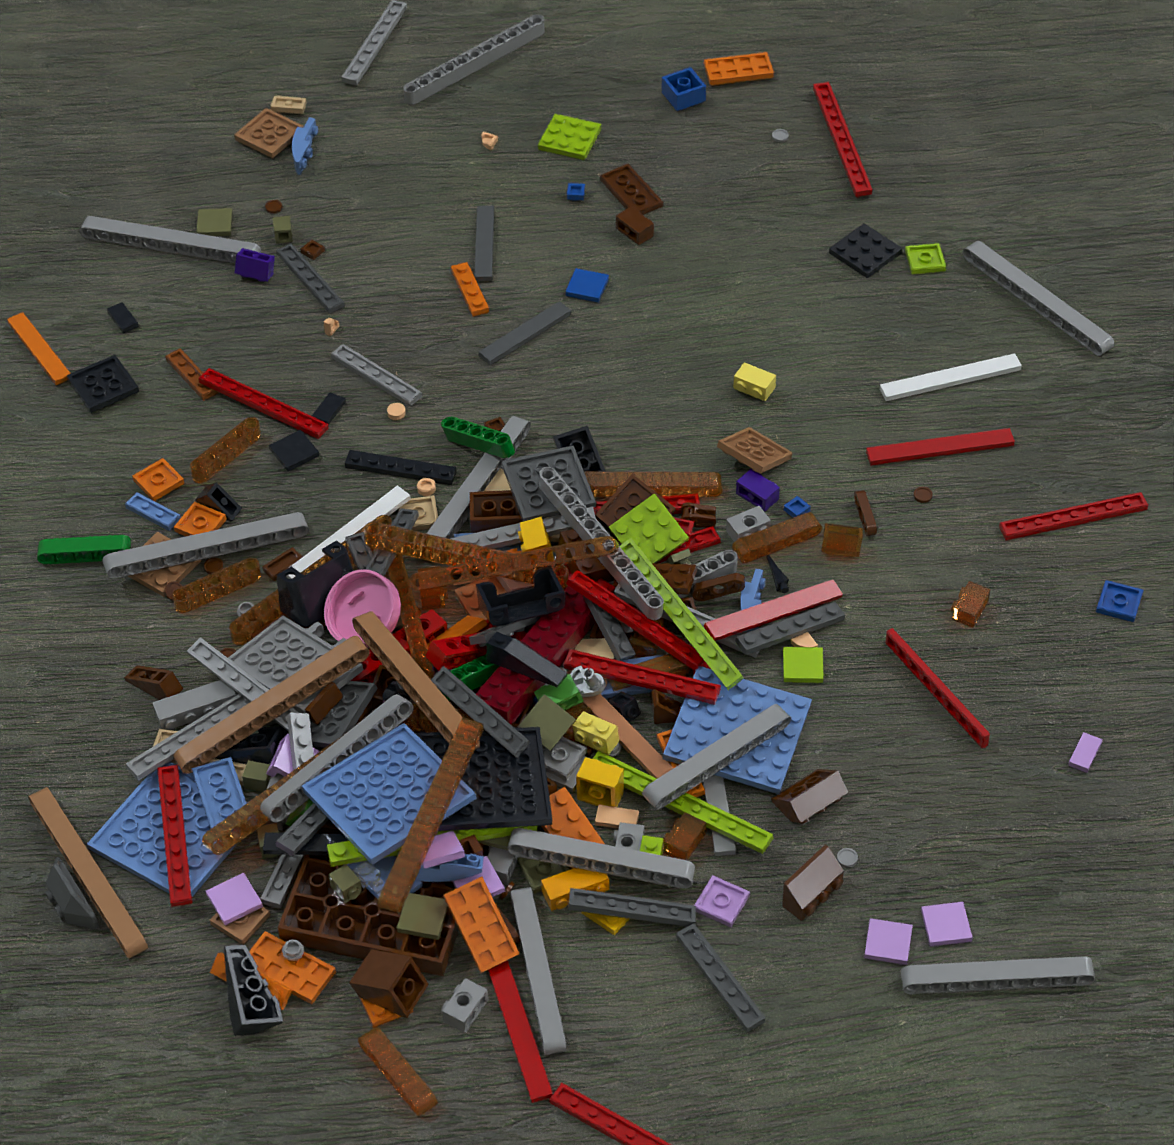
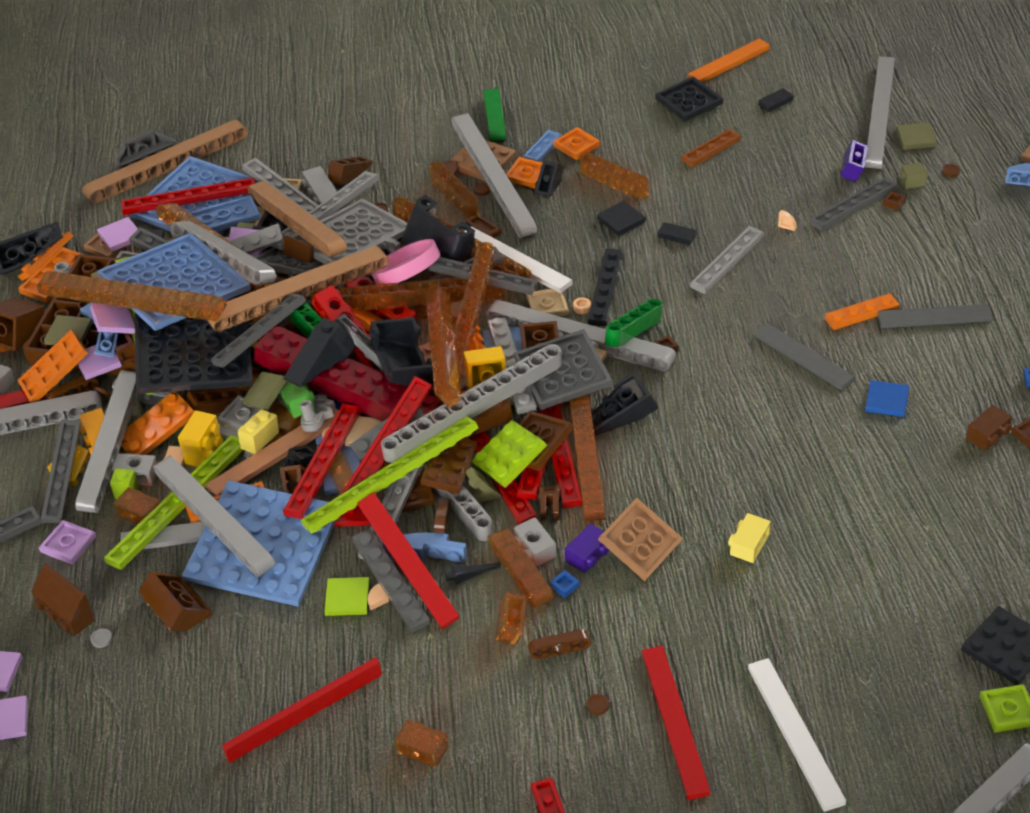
camera: 90 degrees right, 5 degrees down
red tile [199,368,329,439] -> none
light nougat tile [387,403,406,420] -> none

